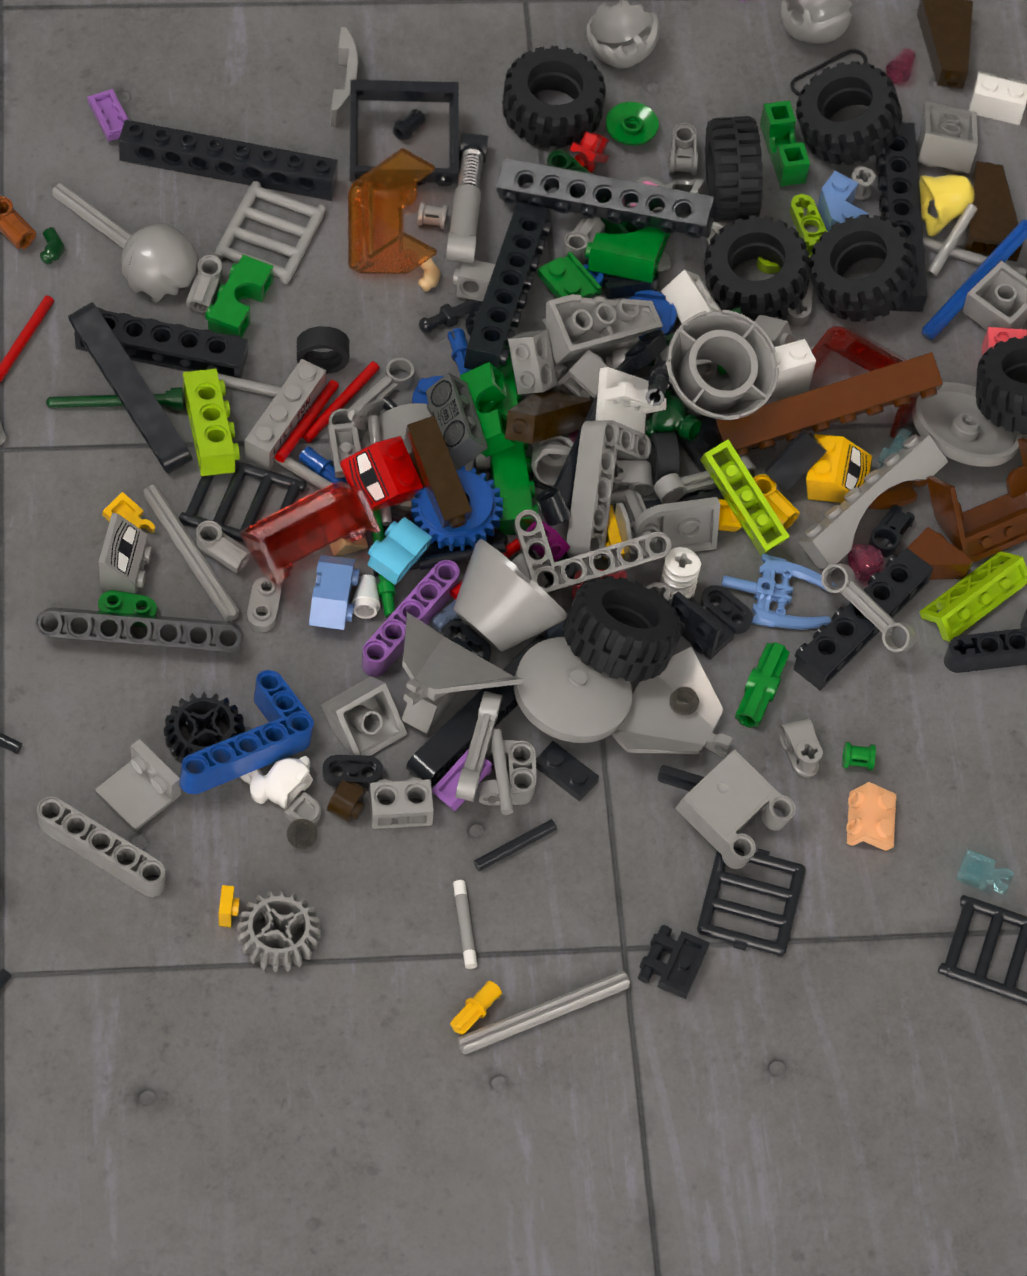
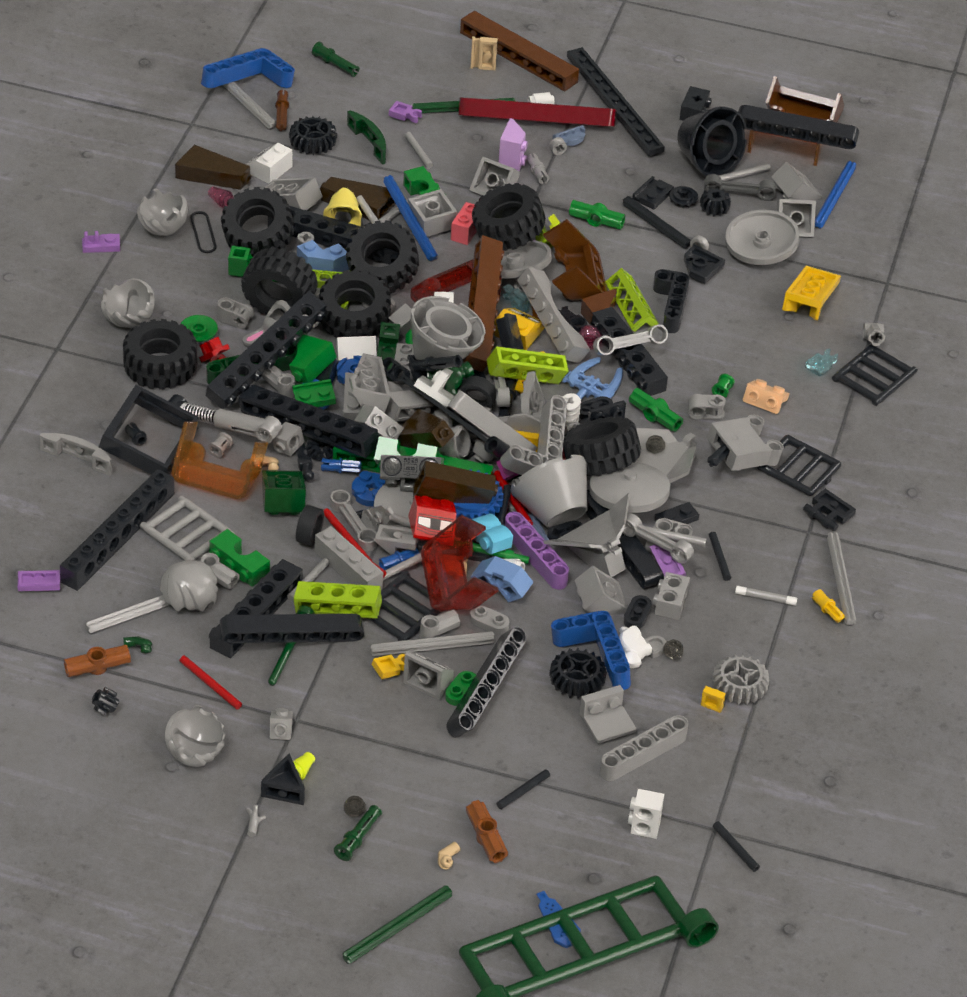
camera: 65 degrees left, 15 degrees down
dark brown plate [327,780,366,822] -> none
none -> dark green slope [262,470,306,515]

